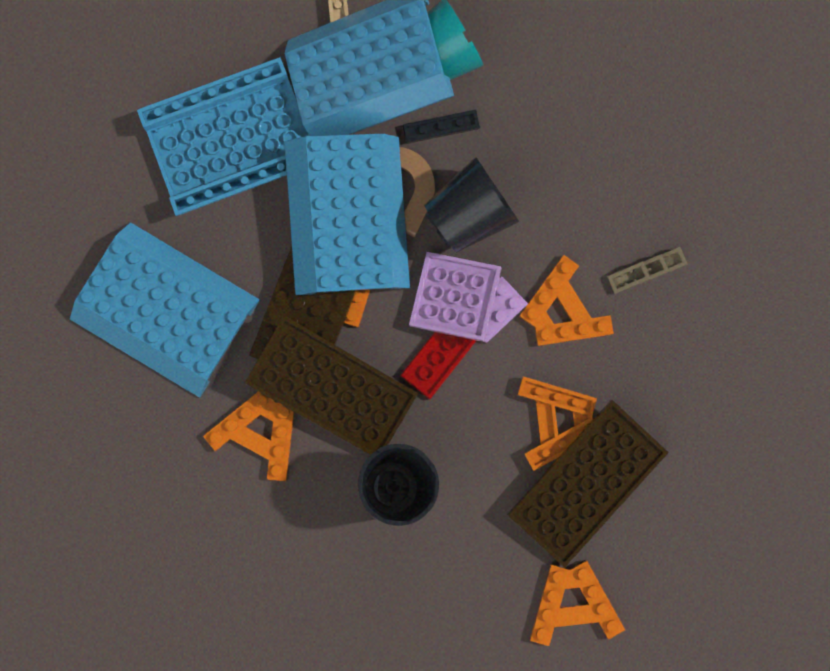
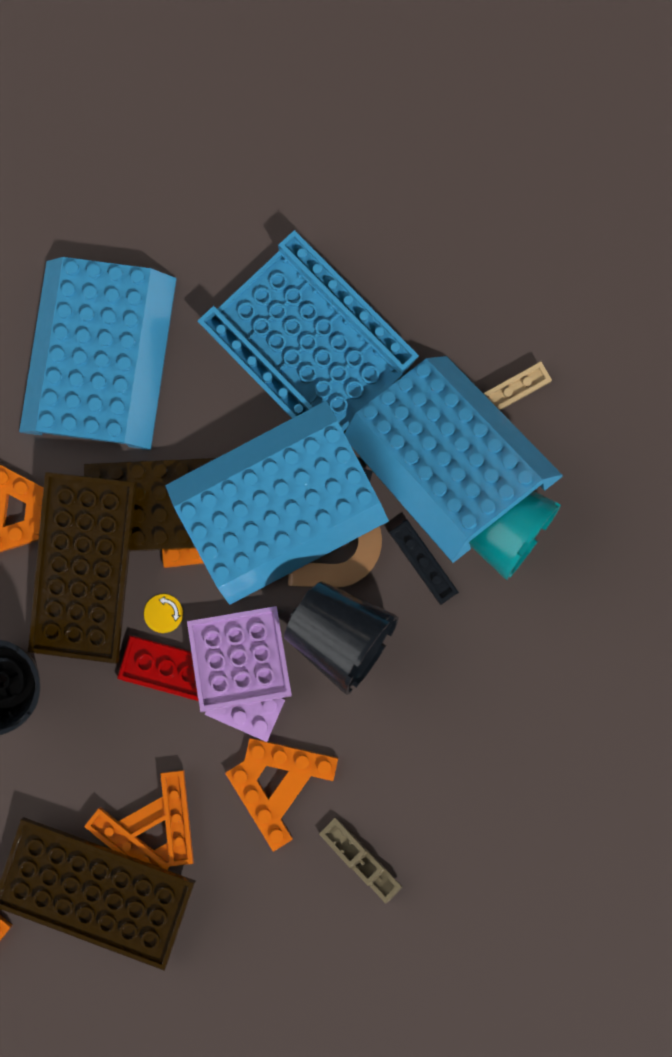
camera: 70 degrees right, 0 degrees up
none -> yellow sticker [144,594,183,633]

